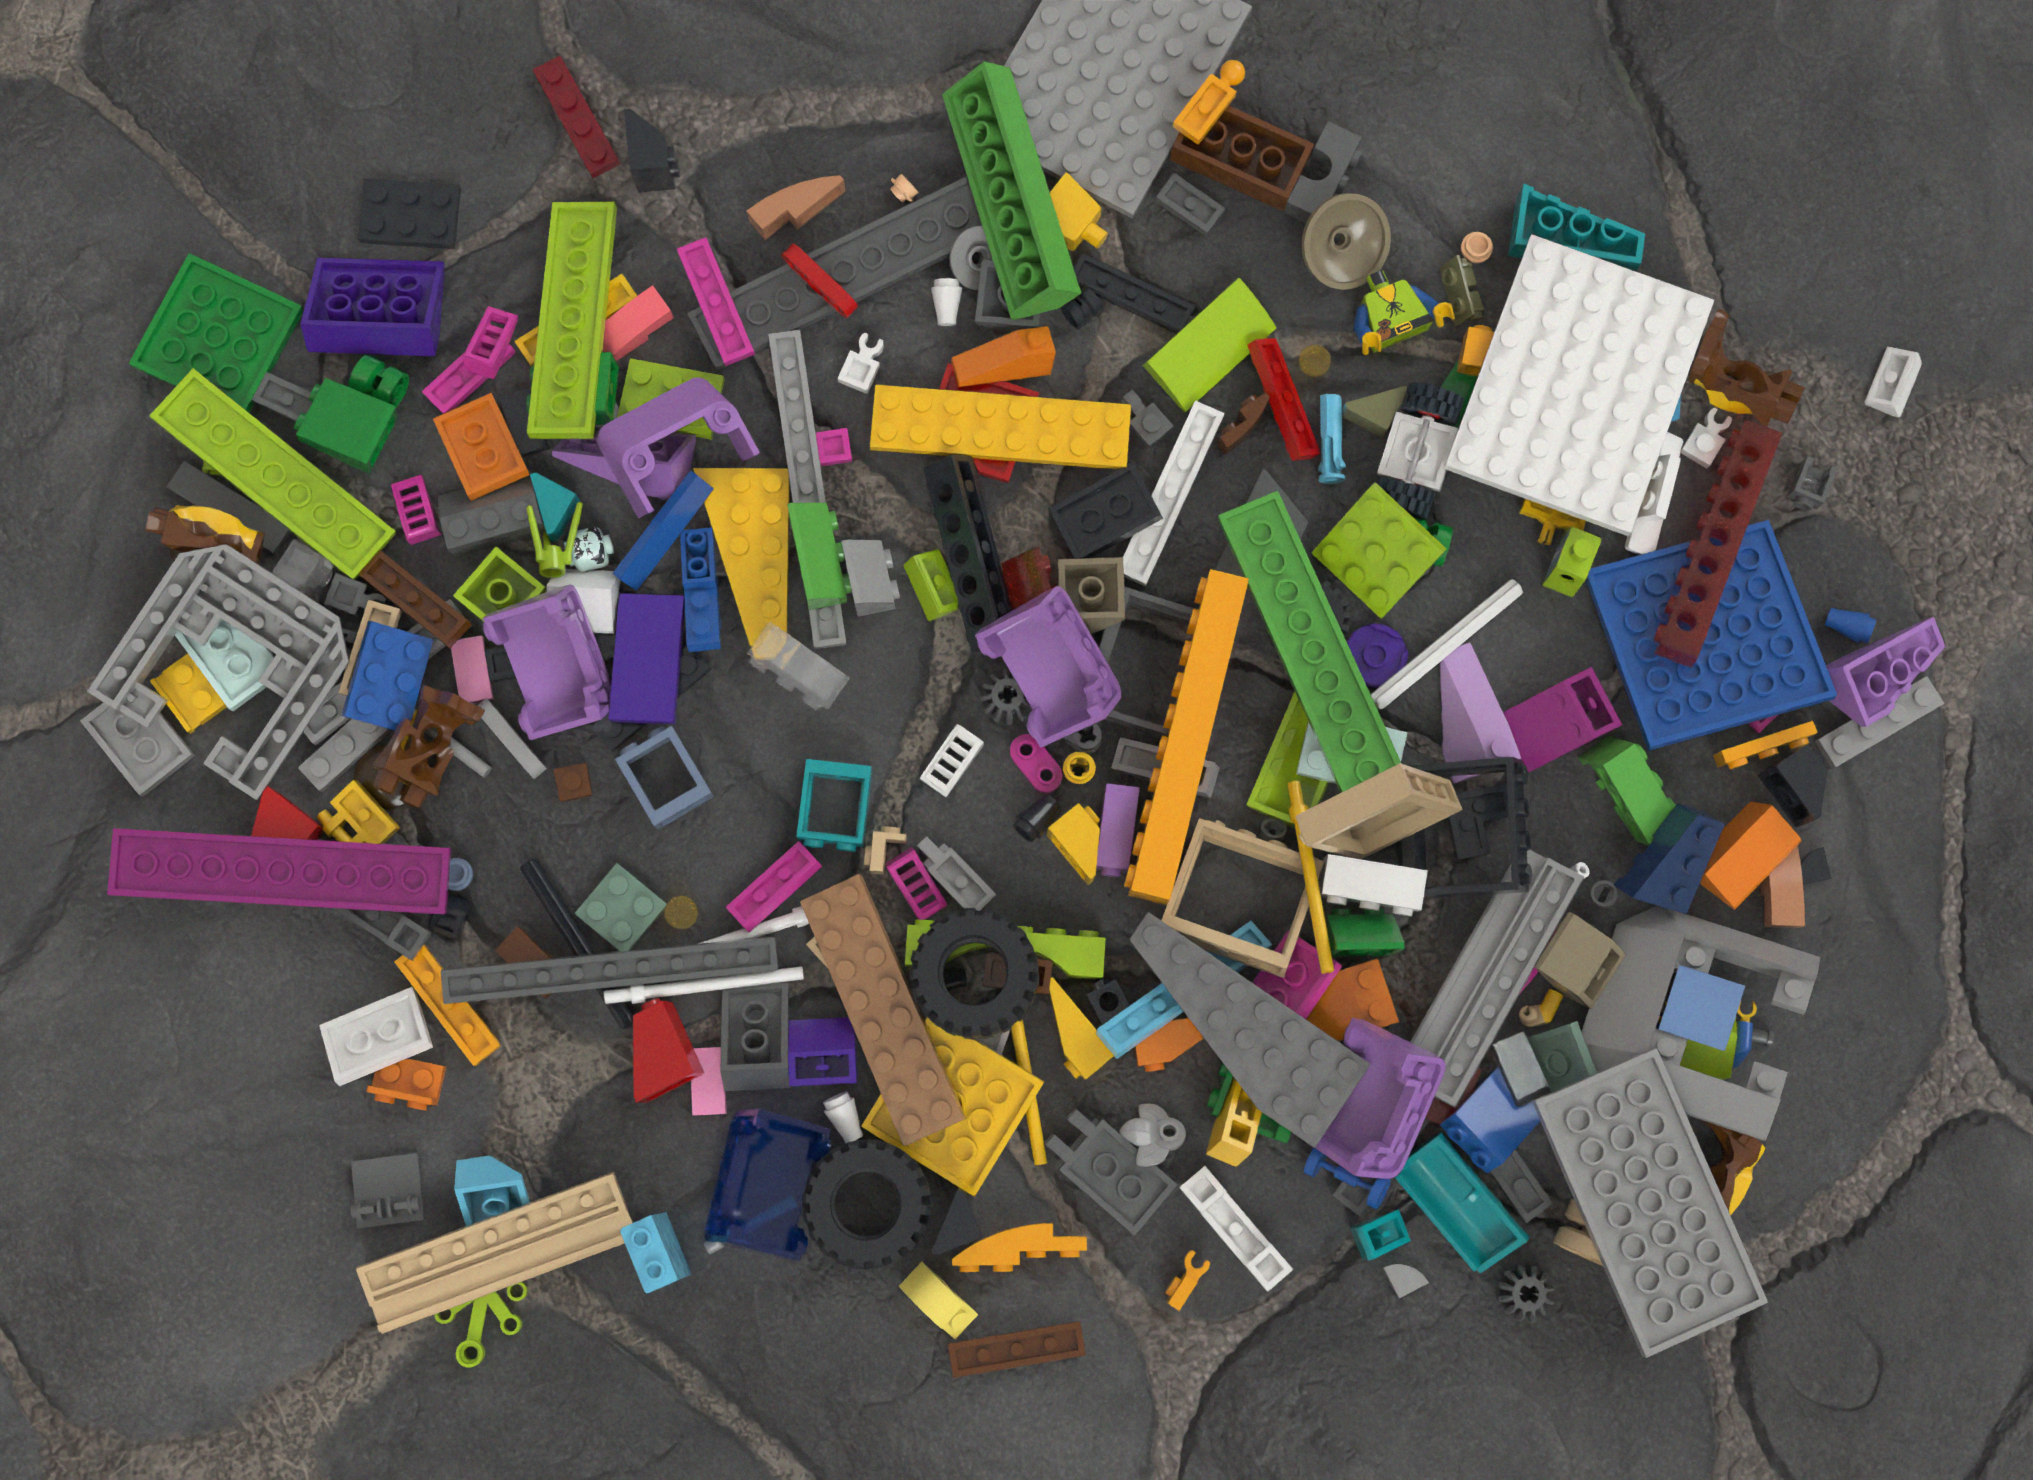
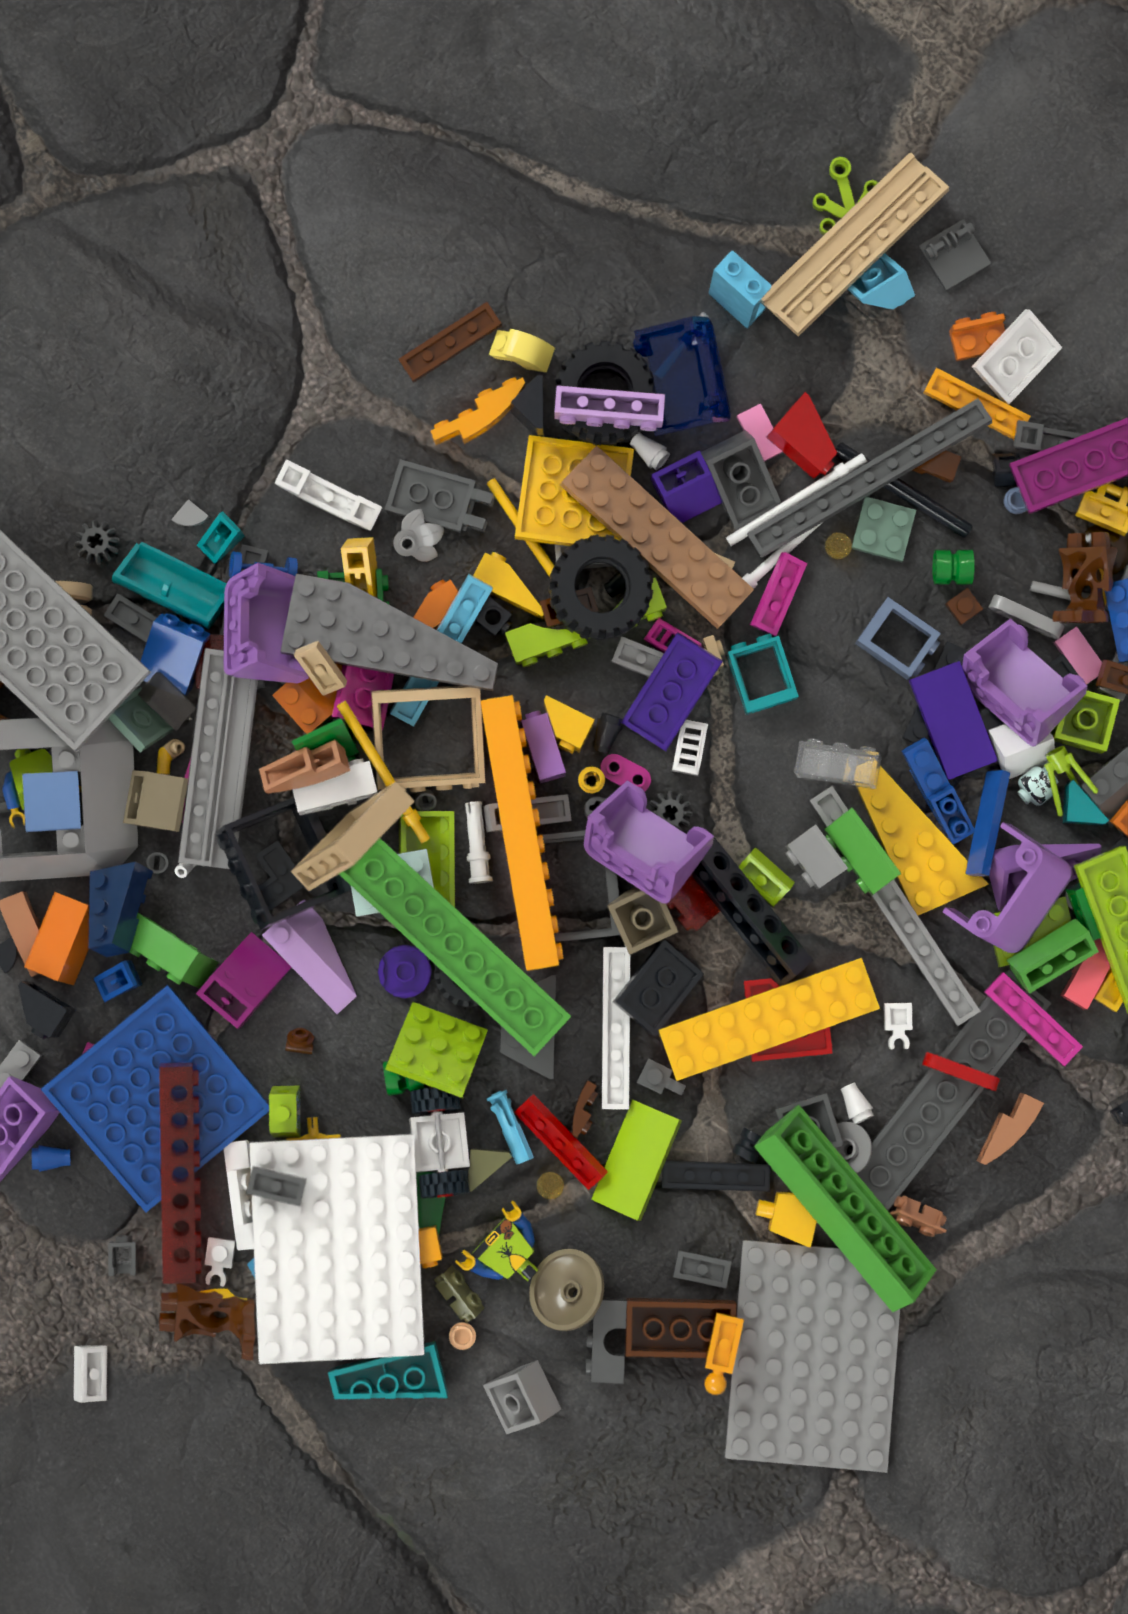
camera: 155 degrees right, 5 degrees up
dark pink plate [816,428,852,467] -> none
light nougat plate [890,174,919,203] -> none
orange slope [951,326,1056,387] -> none
light orange plate [1165,1250,1210,1311] -> none
white axle [1370,579,1523,710] -> none
light orange plate [1713,721,1817,770] -> none
none -> blue slope [94,960,143,1002]
none -> dark grey plate [246,1166,307,1206]
none -> nougat slope [259,740,351,793]
none -> reddish brown plate [285,1028,314,1055]
none -> tan plate [294,641,347,696]
none -> white pin [465,801,493,884]
none -> light grey slope [483,1360,562,1434]
none -> lavender brick [554,386,665,431]
none -> dark purple tile [621,632,723,751]
none -> nougat hinge [889,1196,946,1237]
none -> green wheel [932,550,974,585]
none -> bright green brick [1007,919,1099,994]

